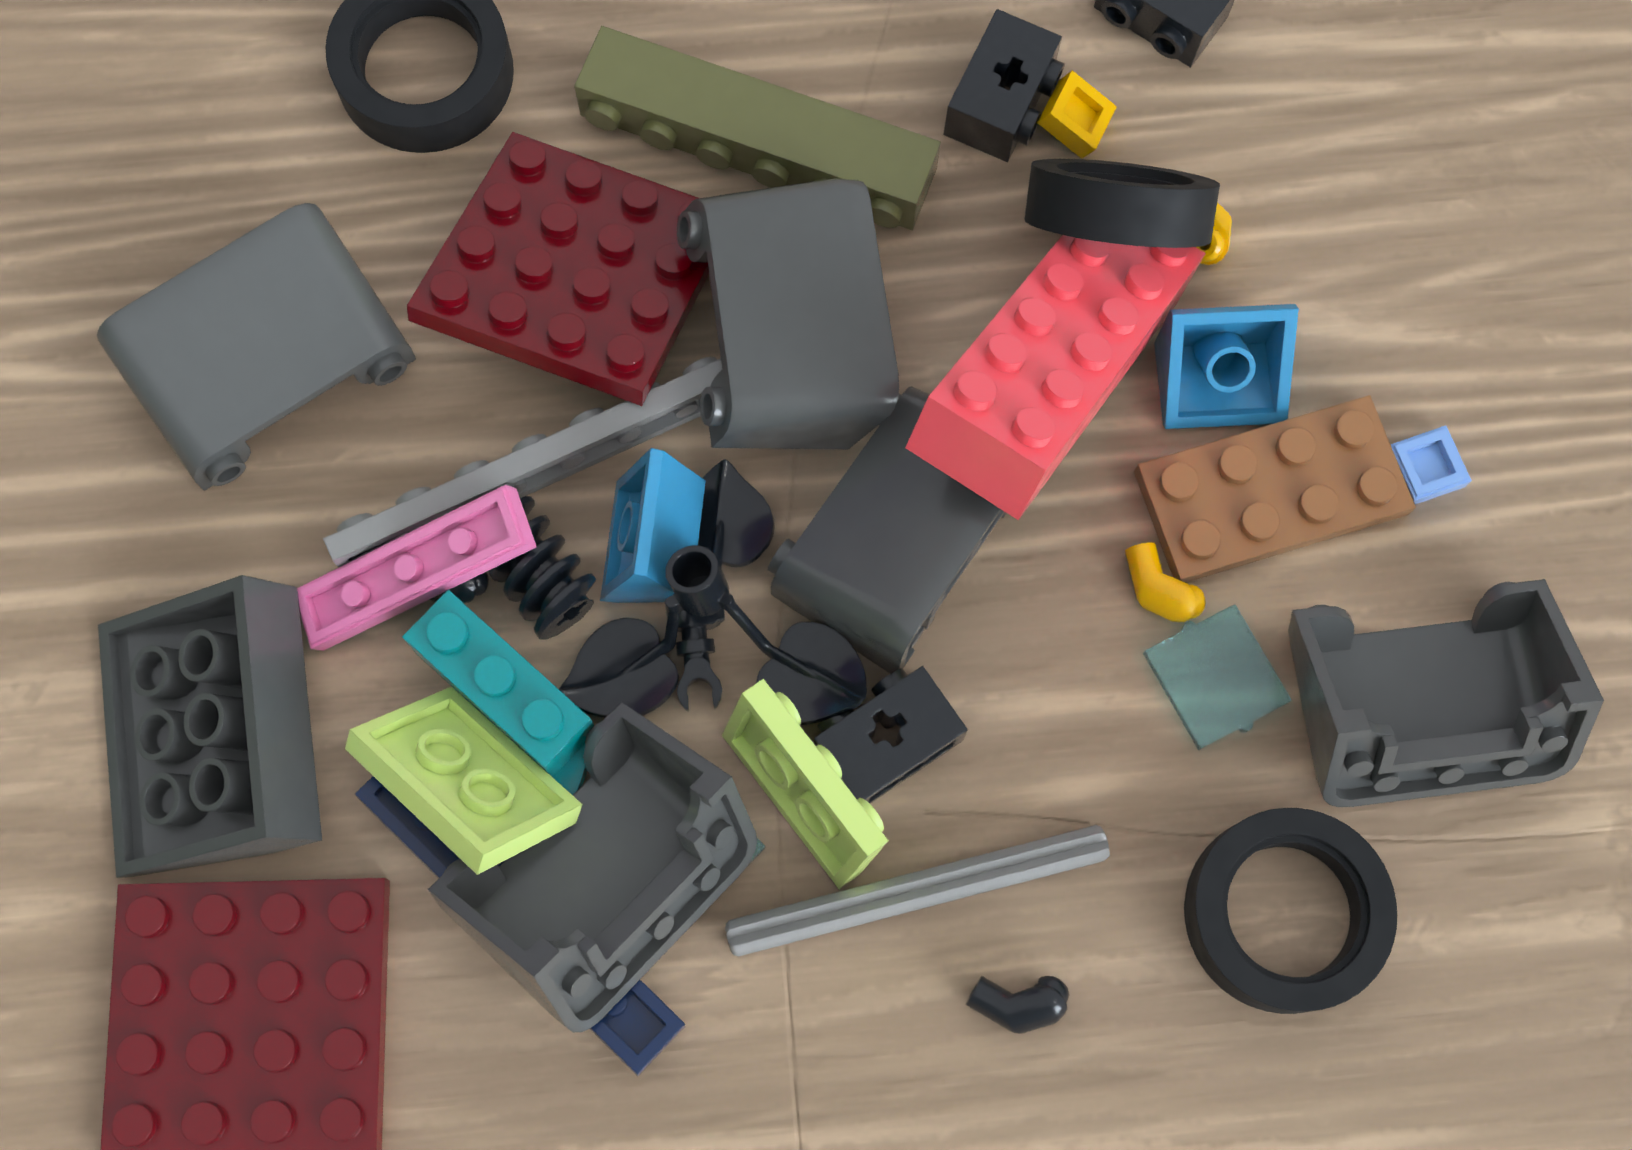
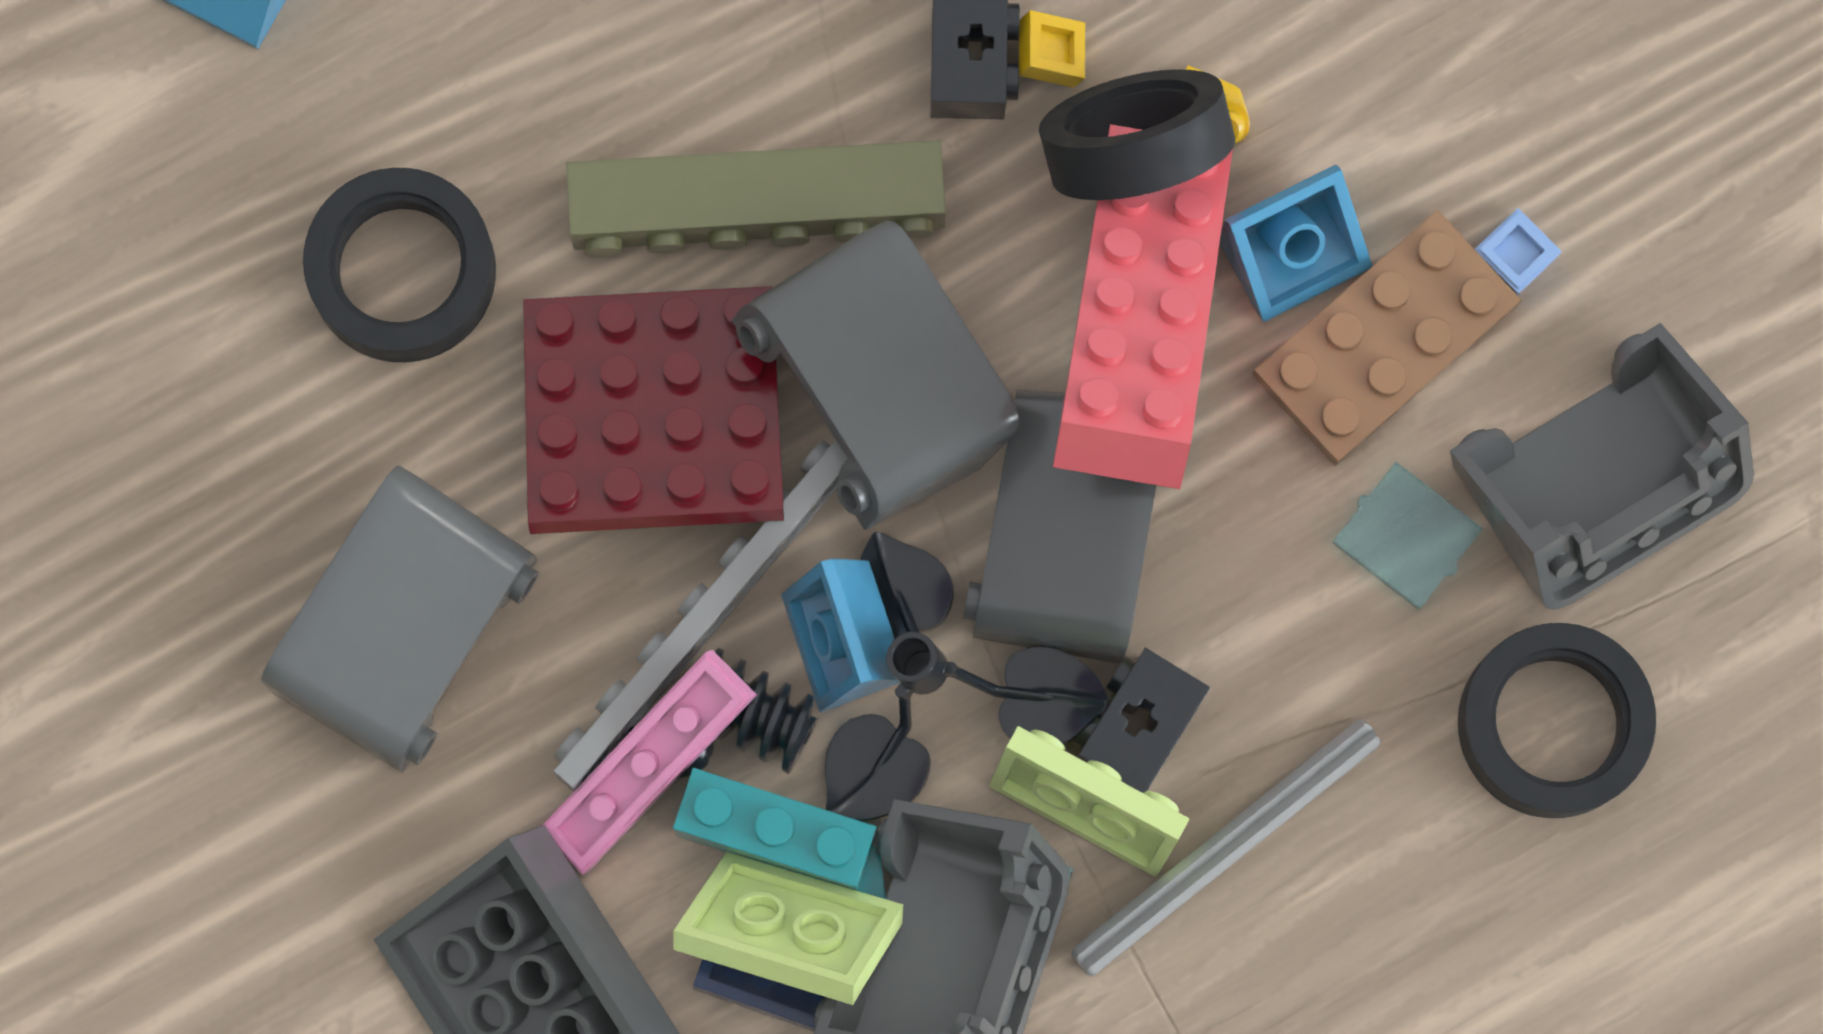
camera: 25 degrees left, 5 degrees up
black piece [666,607,725,712] -> none
black arm [965,976,1069,1034] -> none
yellow arm [1125,542,1206,622] -> none

